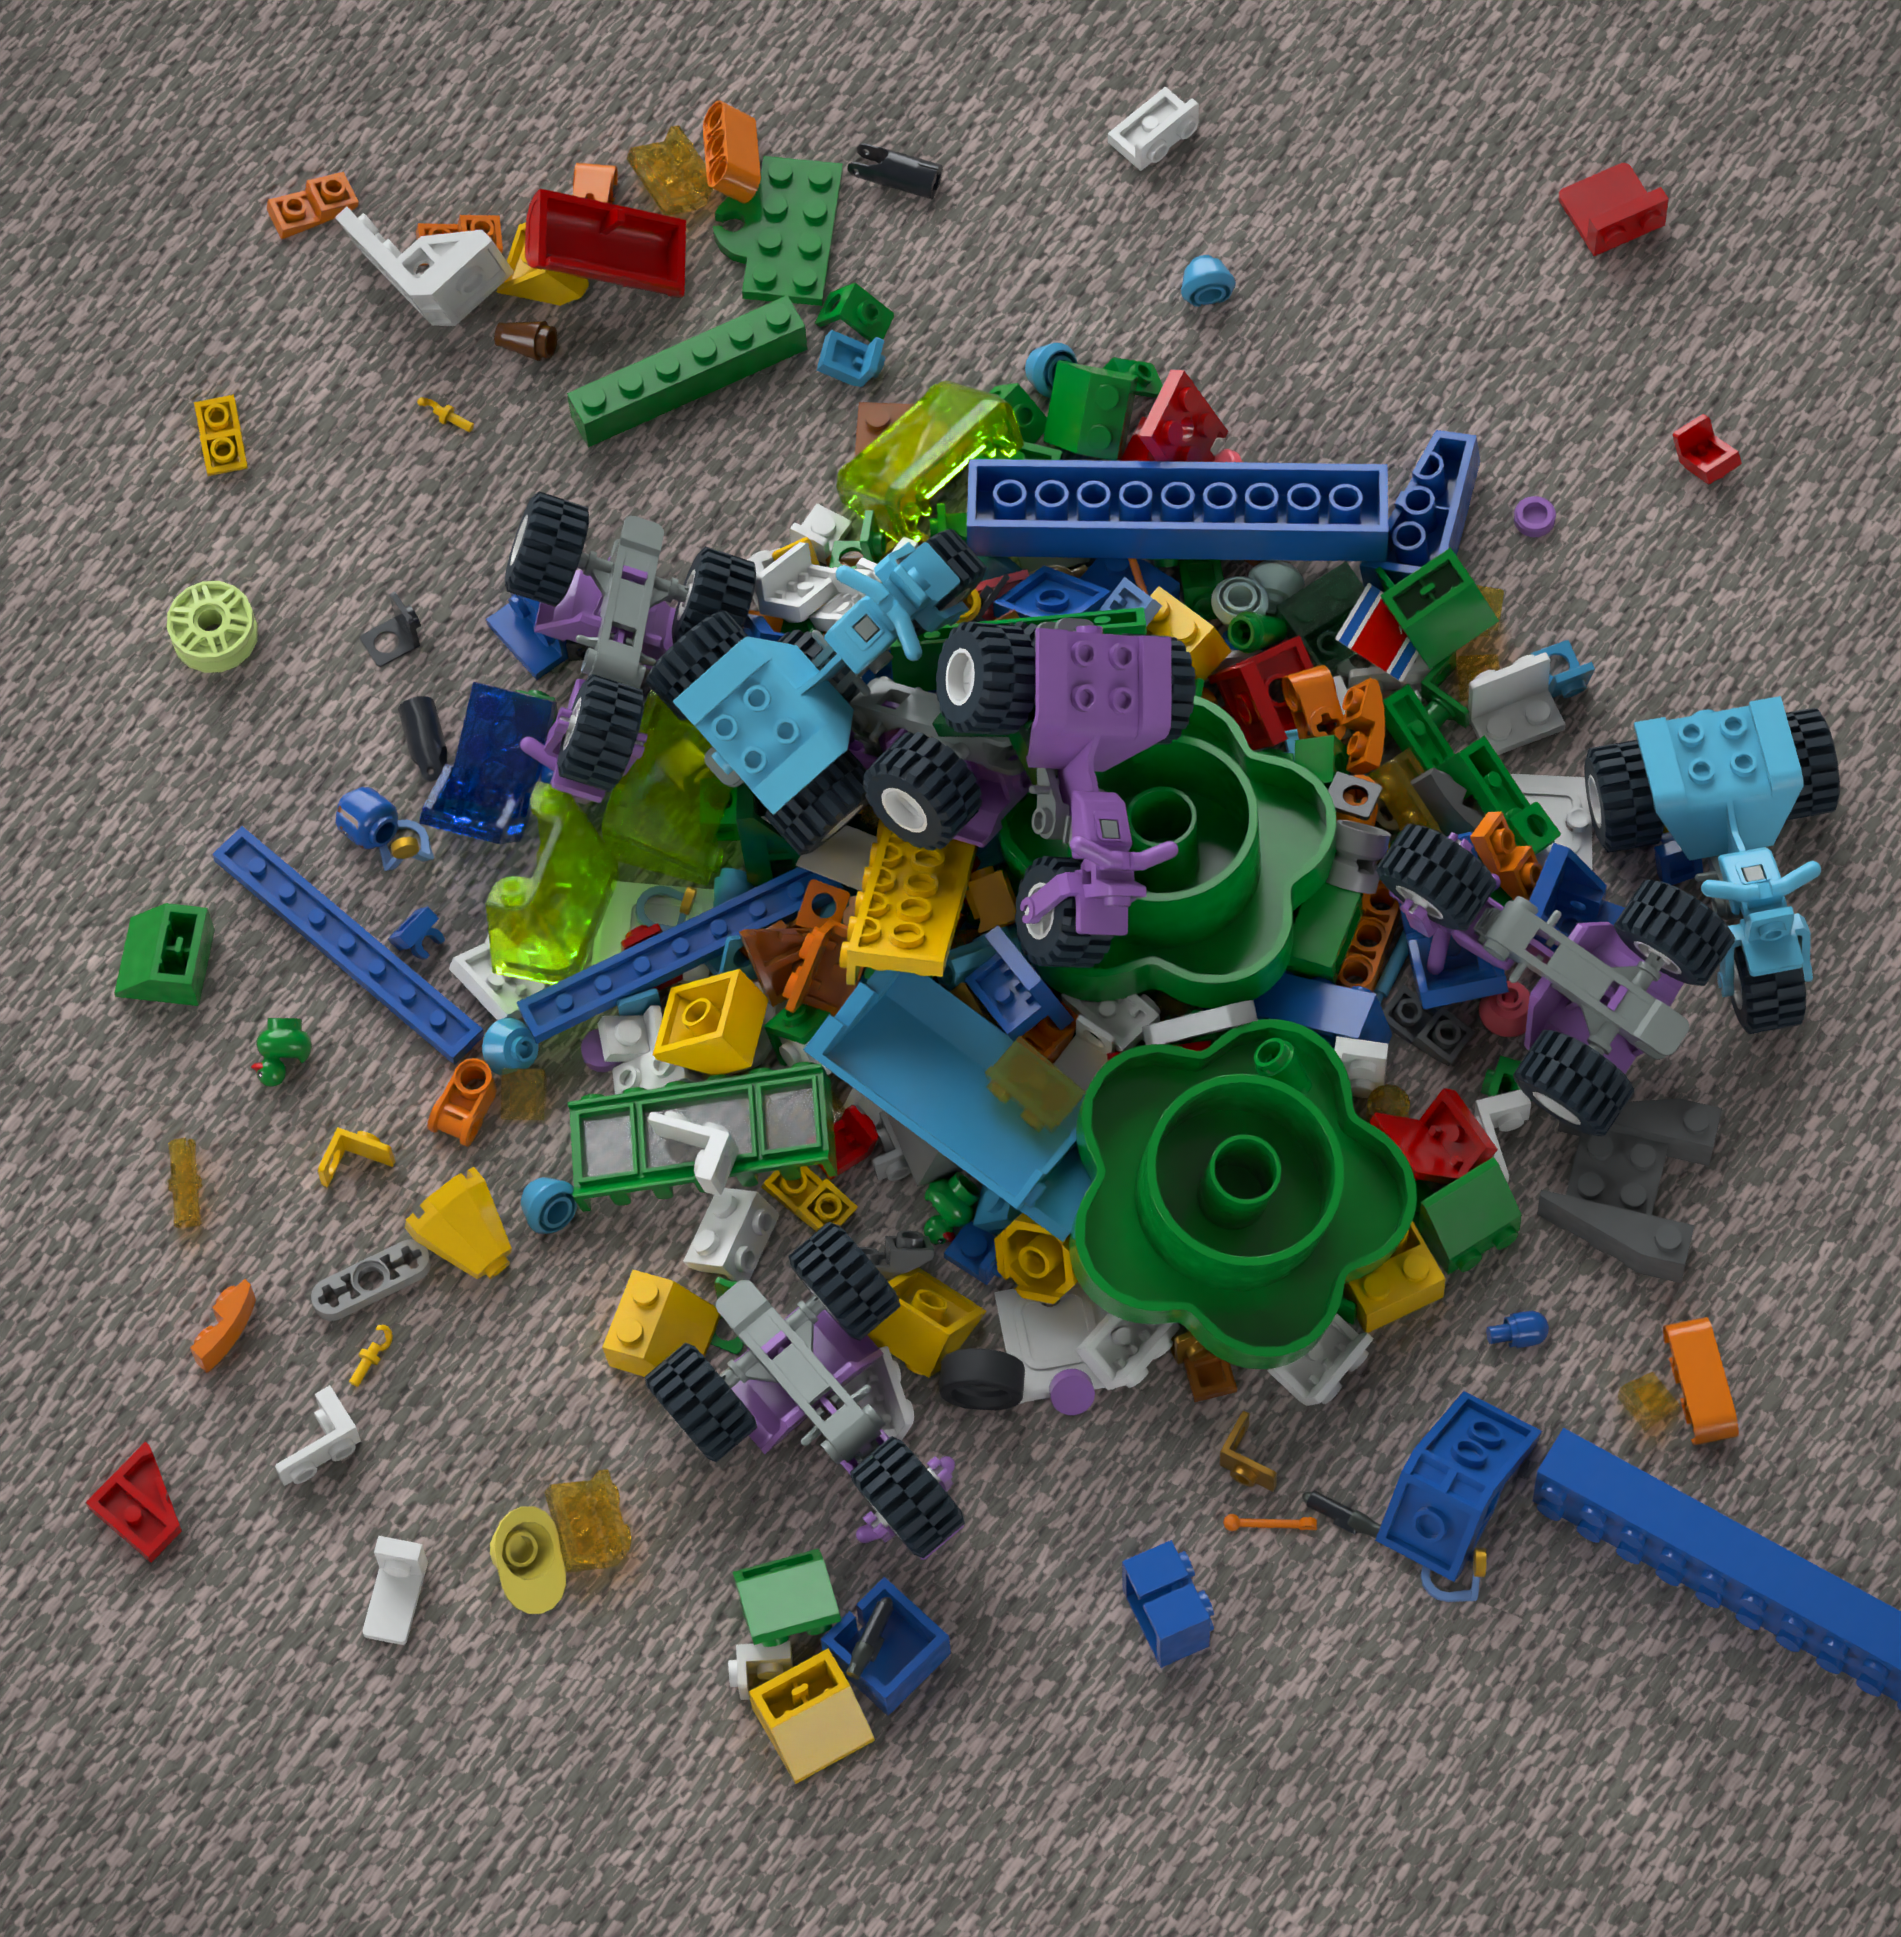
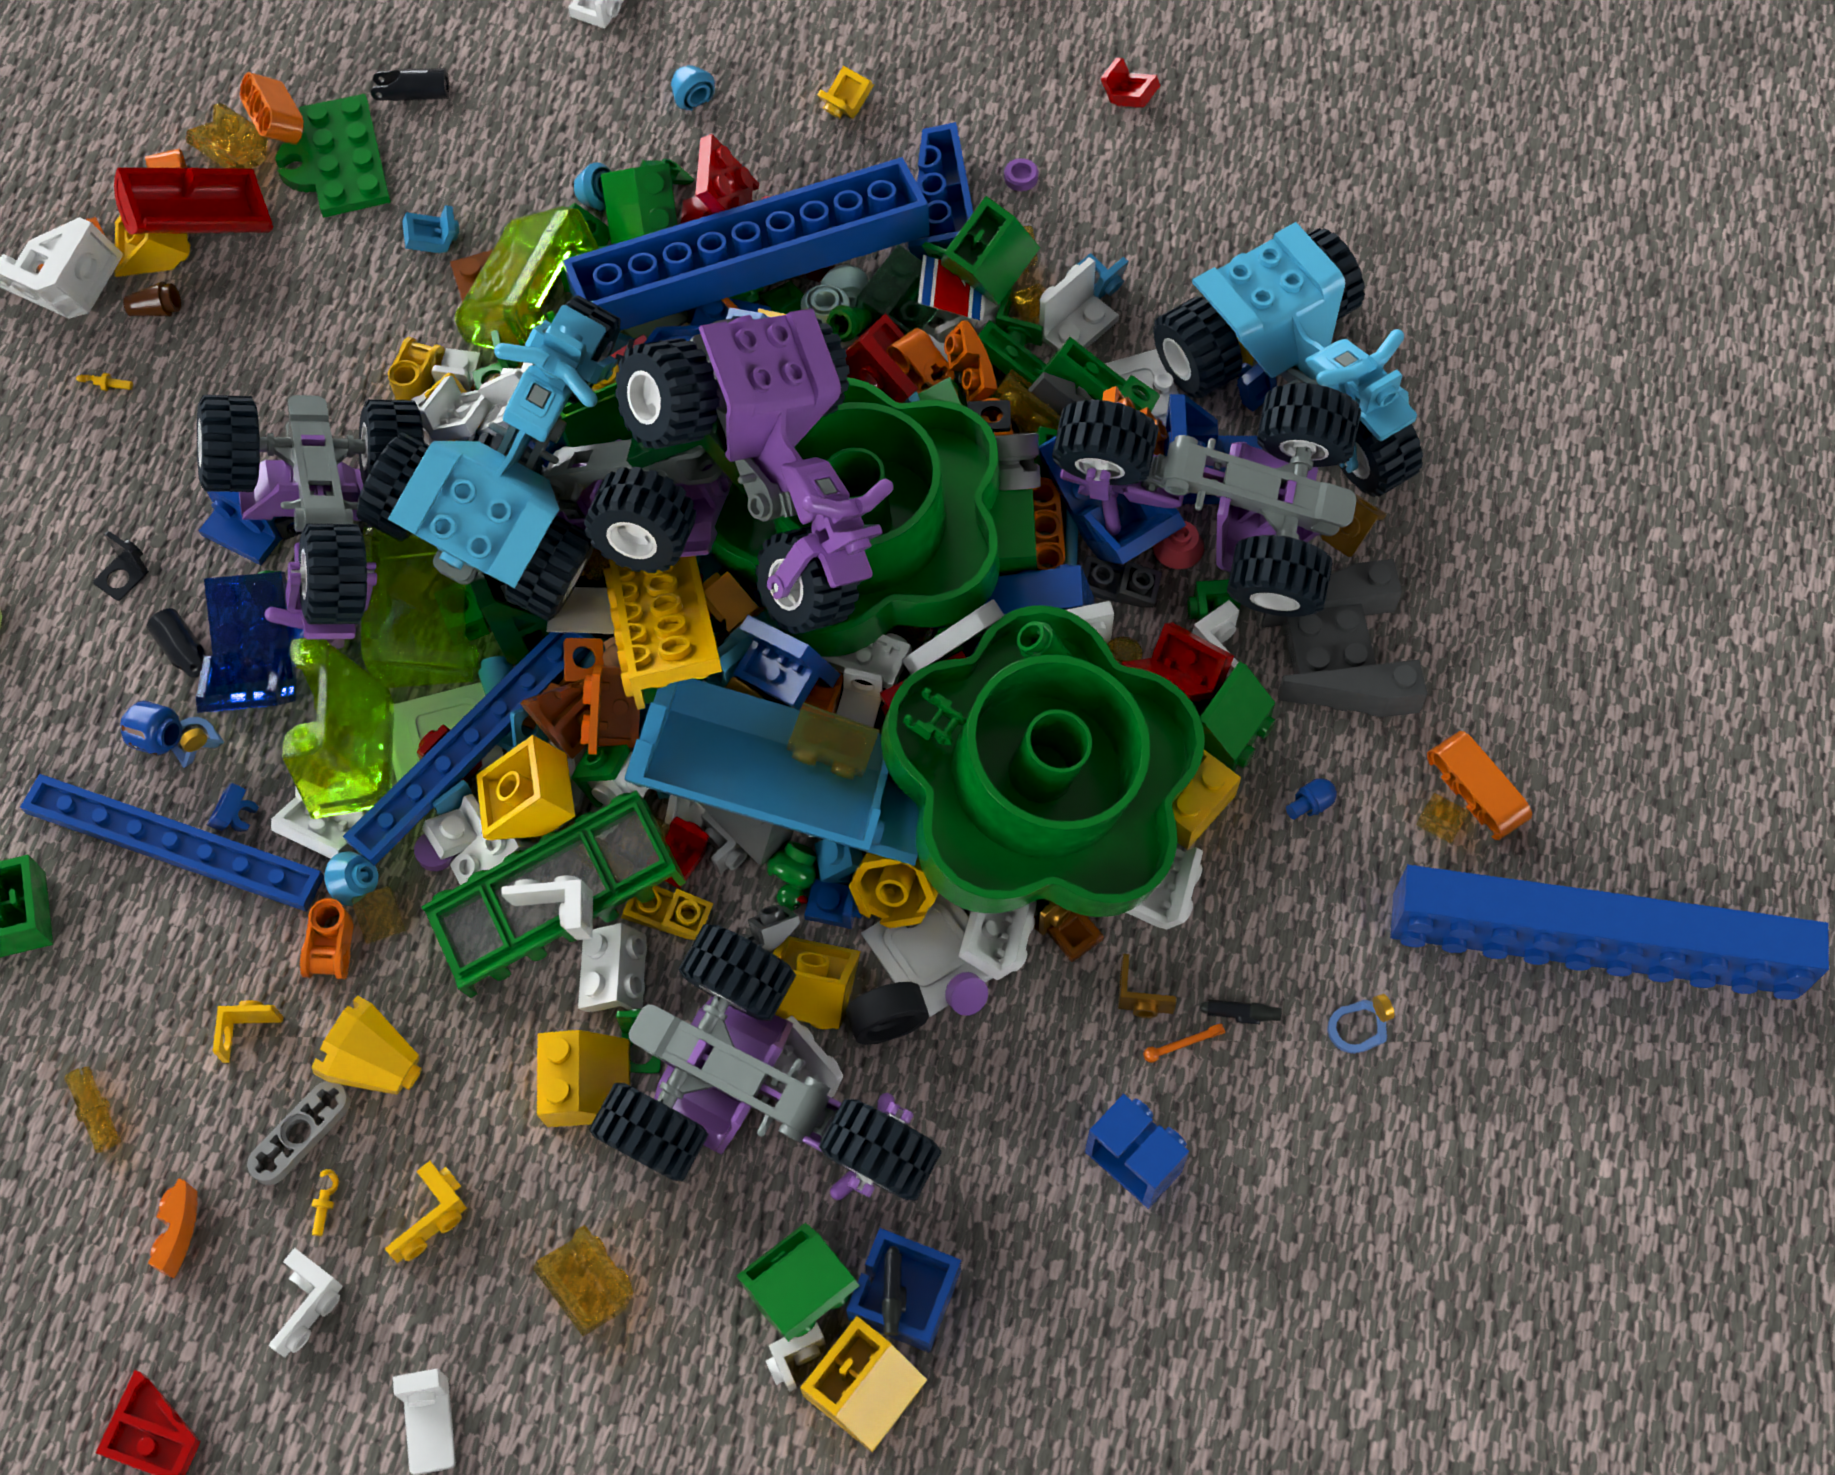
camera: 25 degrees left, 0 degrees up
green animal [251,1018,312,1087] -> none
light yellow piece [490,1506,566,1614] -> none
dark azure cone [521,1177,577,1234] -> none
green brick [567,295,808,448] -> none
piece [635,886,697,932] -> none
green bracket [815,282,894,343] -> none
blue bracket [1375,1391,1542,1582] -> none
none -> yellow bracket [385,1161,467,1264]
none -> yellow piece [388,337,445,400]
none -> yellow bracket [817,66,874,119]
none -> green piece [903,688,966,746]
none -> pearl gold bracket [1321,495,1387,557]

